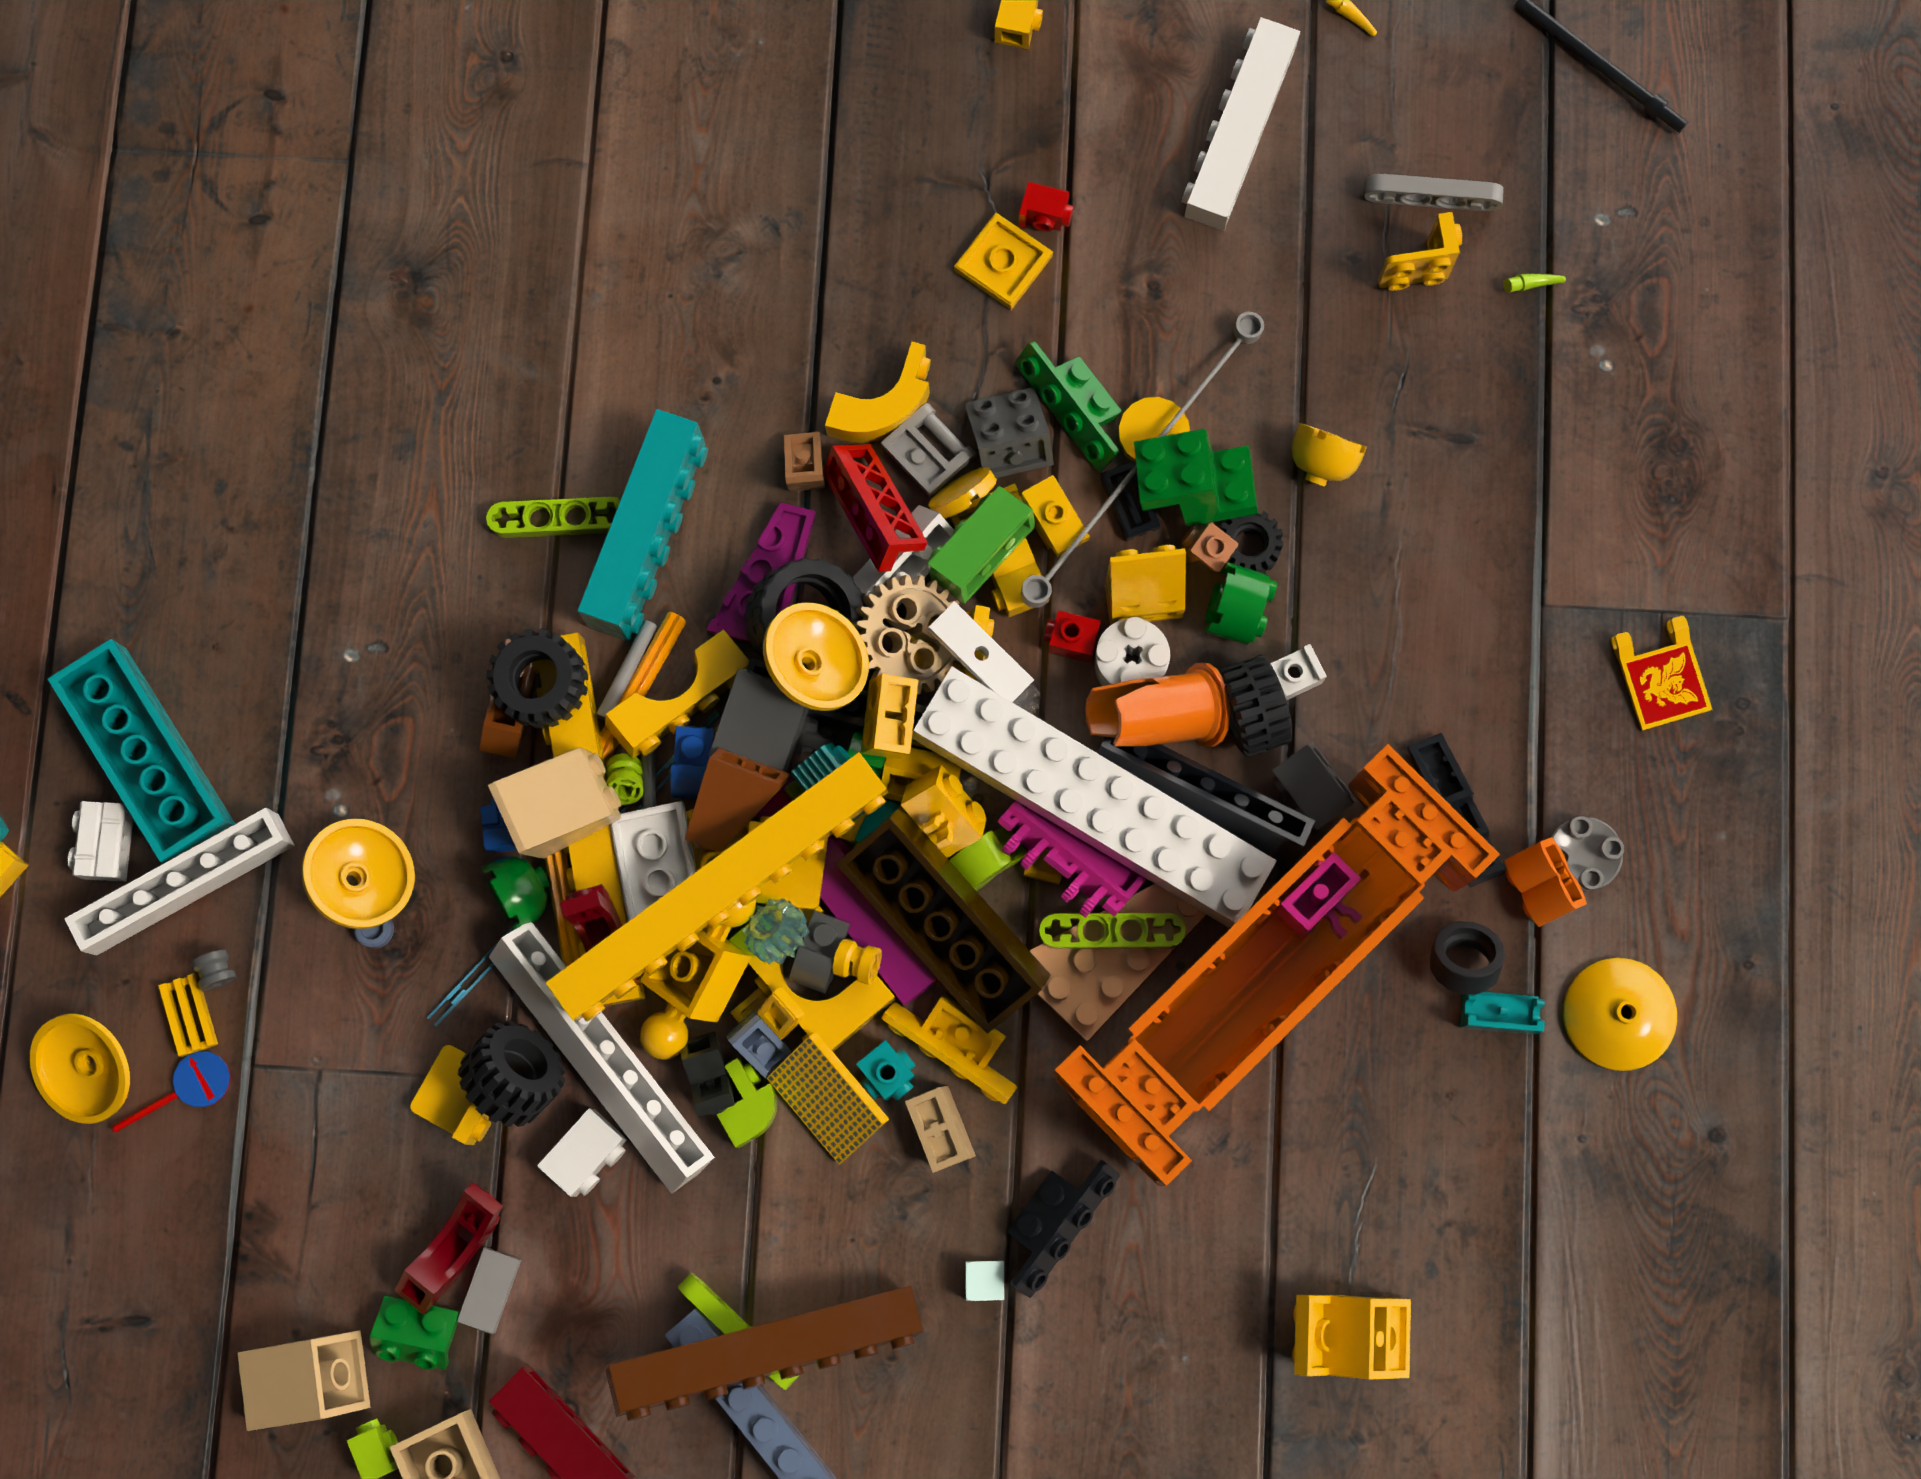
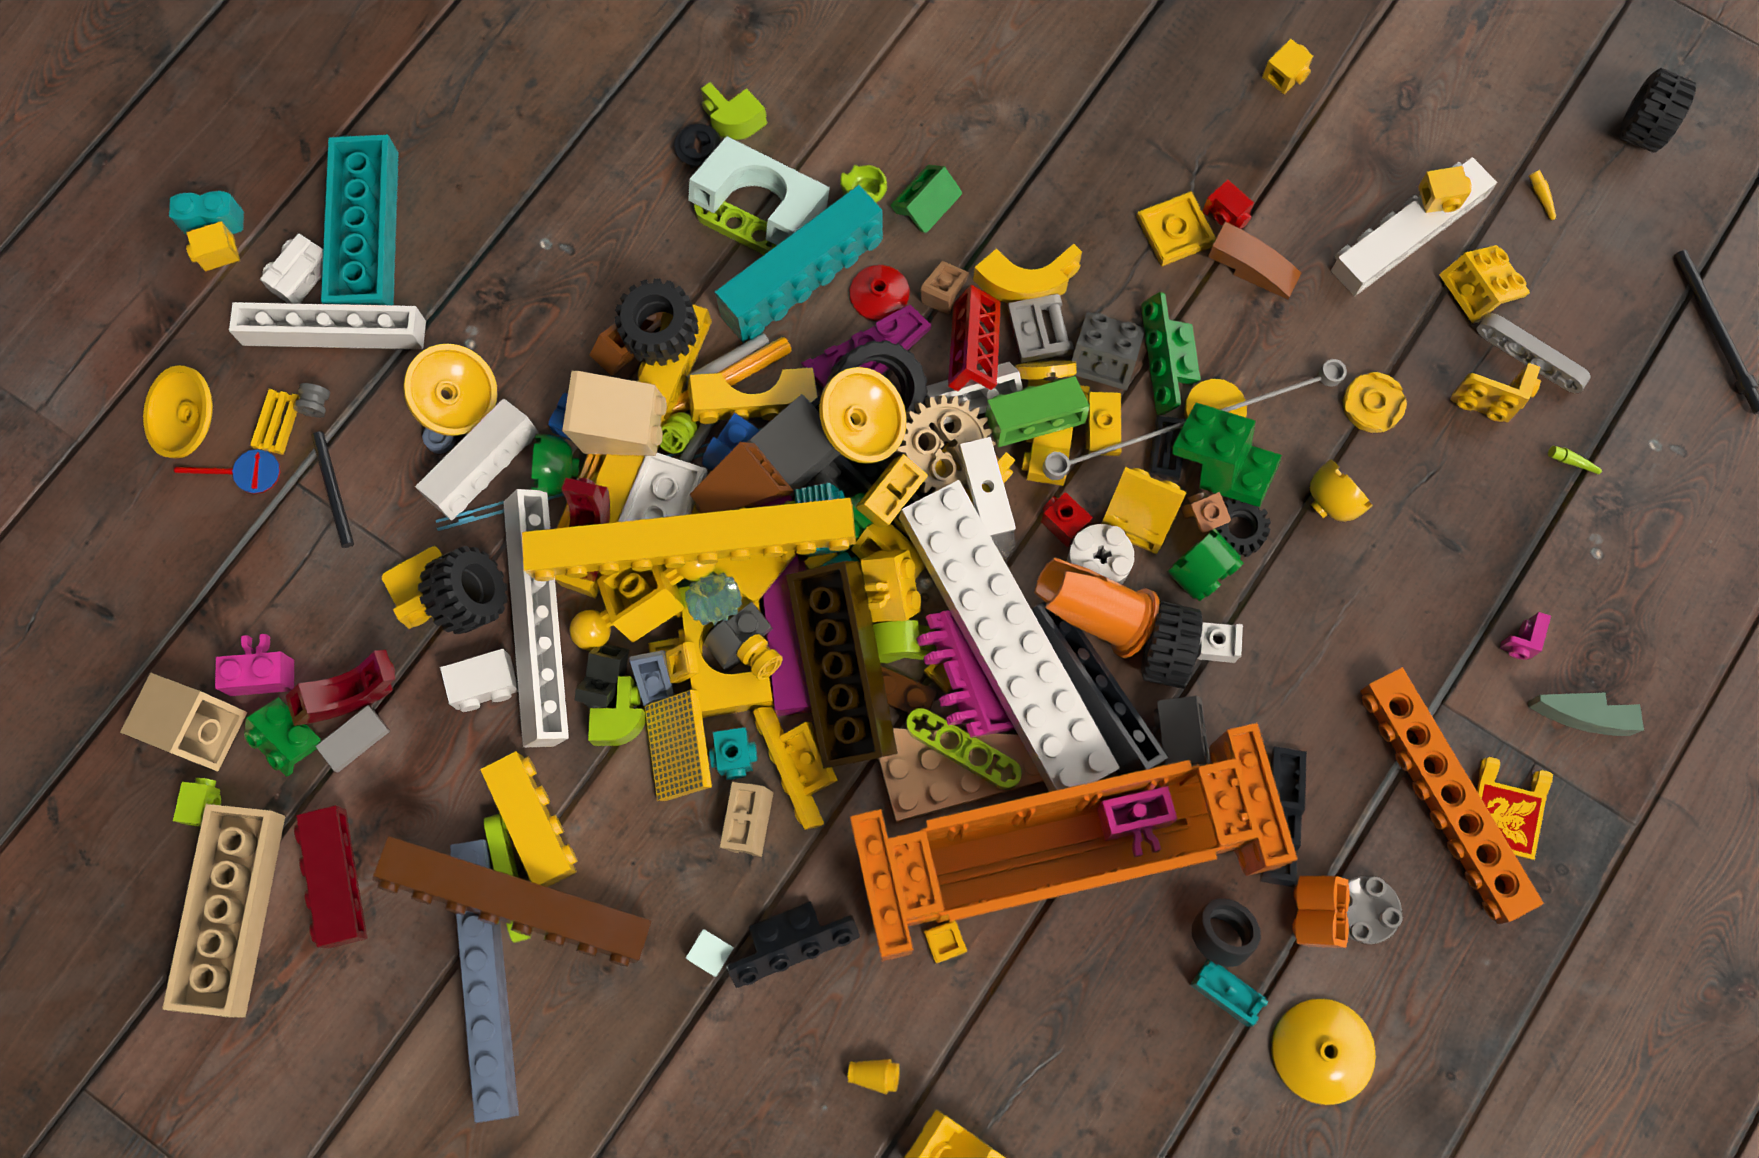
camera: 30 degrees right, 5 degrees down
none -> dark pink brick [215,634,294,696]
none -> black bar [311,432,354,548]
none -> white brick [415,398,539,521]
none -> yellow brick [480,751,577,887]
none -> black gear [675,124,721,168]
none -> light aqua arch [688,136,830,245]
none -> lime brick [701,82,767,140]
none -> lime hair [840,165,887,203]
none -> yellow cone [848,1059,900,1095]
none -> red dish [850,265,909,321]
none -> reddish brown hinge [881,666,938,722]
none -> panel [890,165,962,233]
none -> yellow tile [924,920,967,964]
none -> slope [1208,222,1301,299]
none -> yellow tile [1343,372,1407,433]
none -> orange brick [1360,667,1544,924]
none -> yellow brick [1418,166,1472,213]
none -> yellow bracket [1439,245,1530,323]
none -> dark pink bracket [1500,612,1551,660]
none -> sand green slope [1528,693,1644,736]

